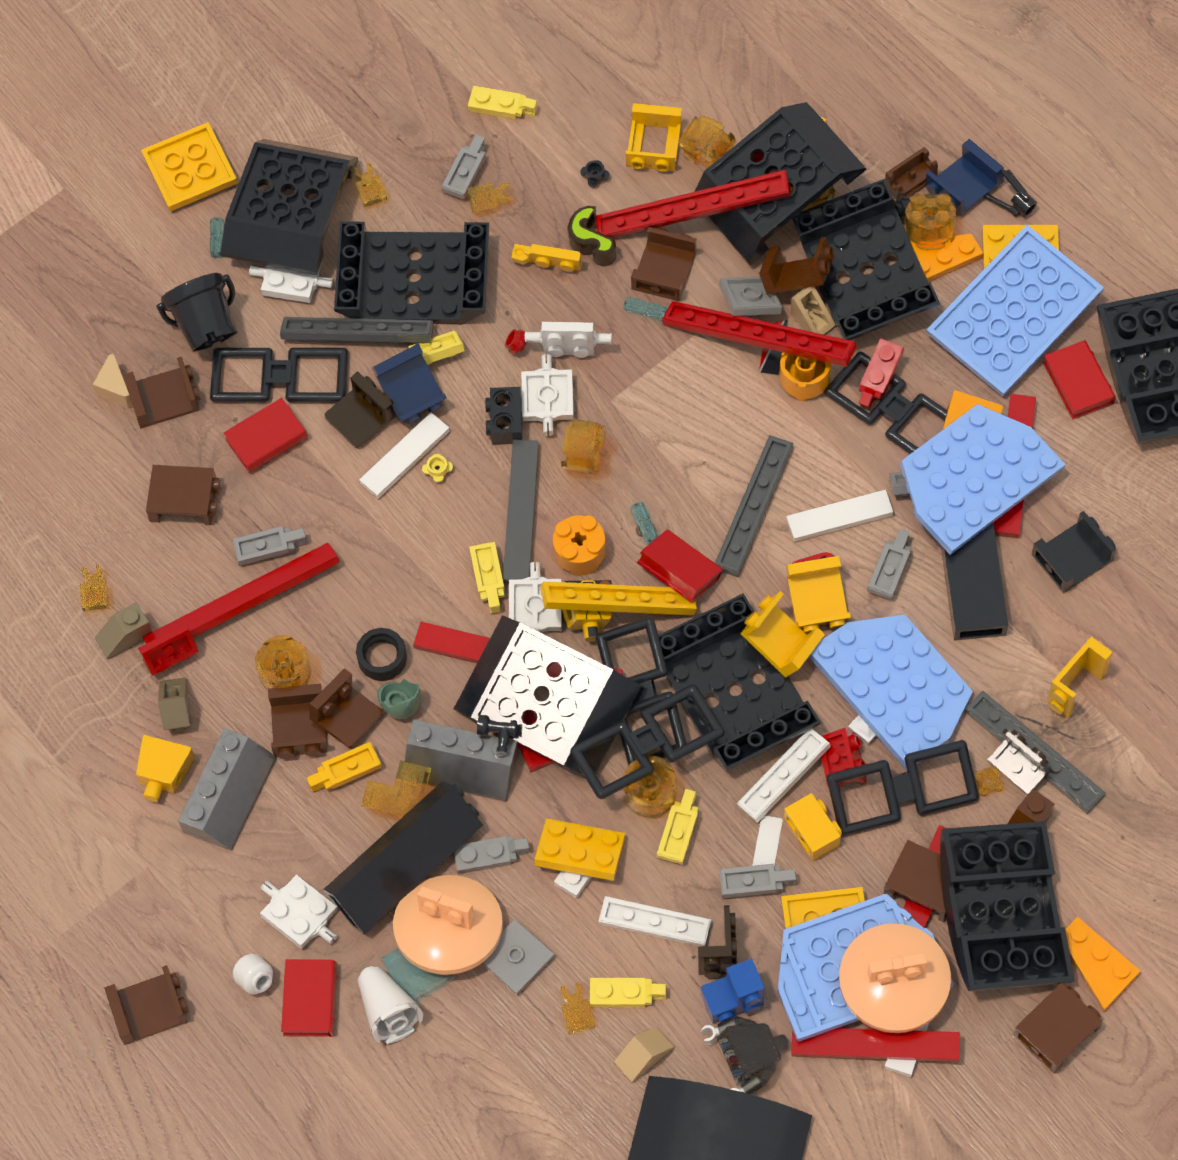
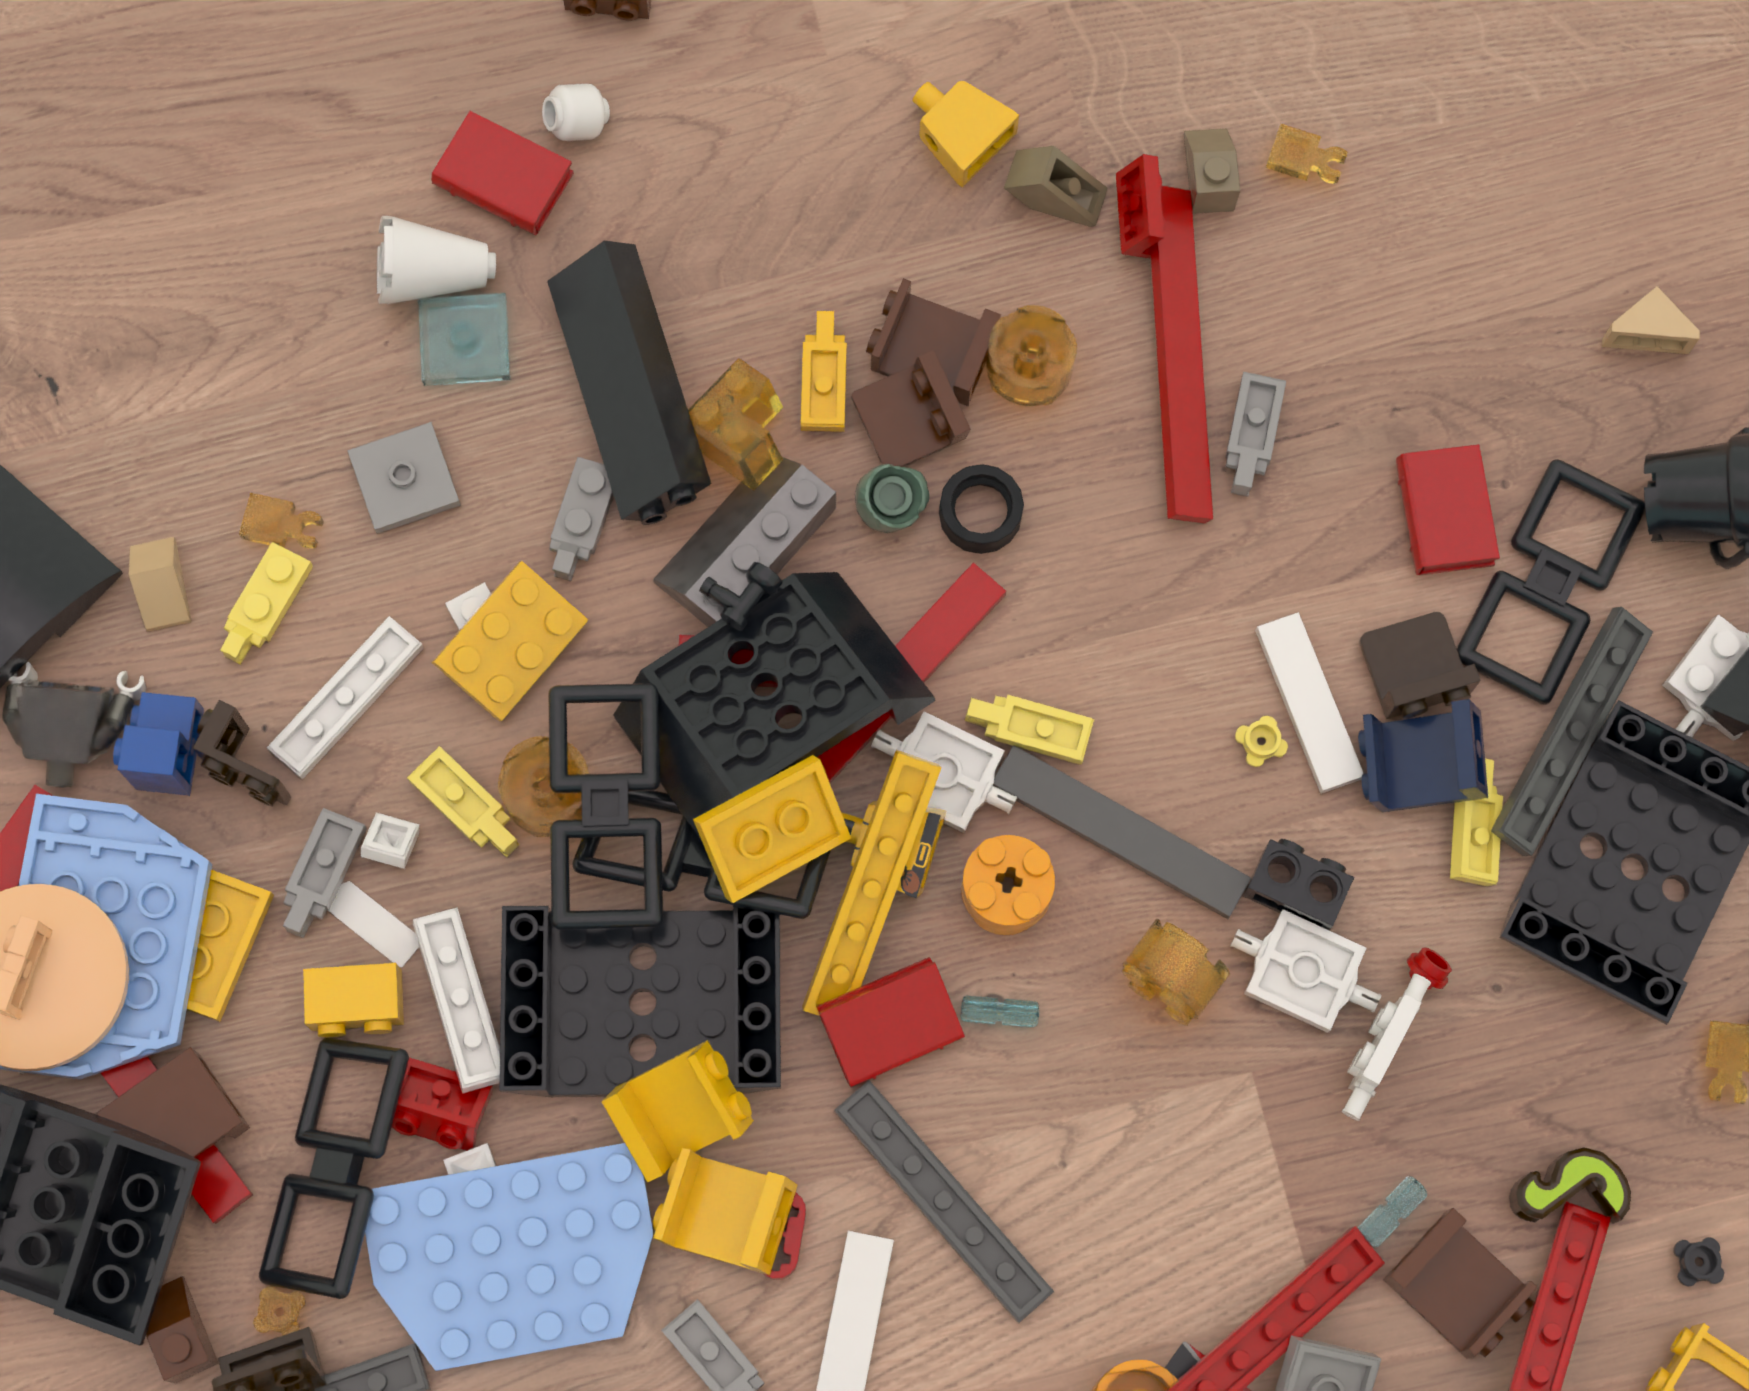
camera: 110 degrees right, 10 degrees up
reddish brown panel [123,357,201,429] -> none
reddish brown panel [146,465,220,526] -> none
flat silver slope [178,728,276,851] -> none
white plate [260,875,338,949] -> none
light nougat bracket [393,875,503,975] -> none
yellow hinge [511,244,583,272] -> none
none -> white tile [361,813,420,869]
none -> yellow plate [693,755,851,903]

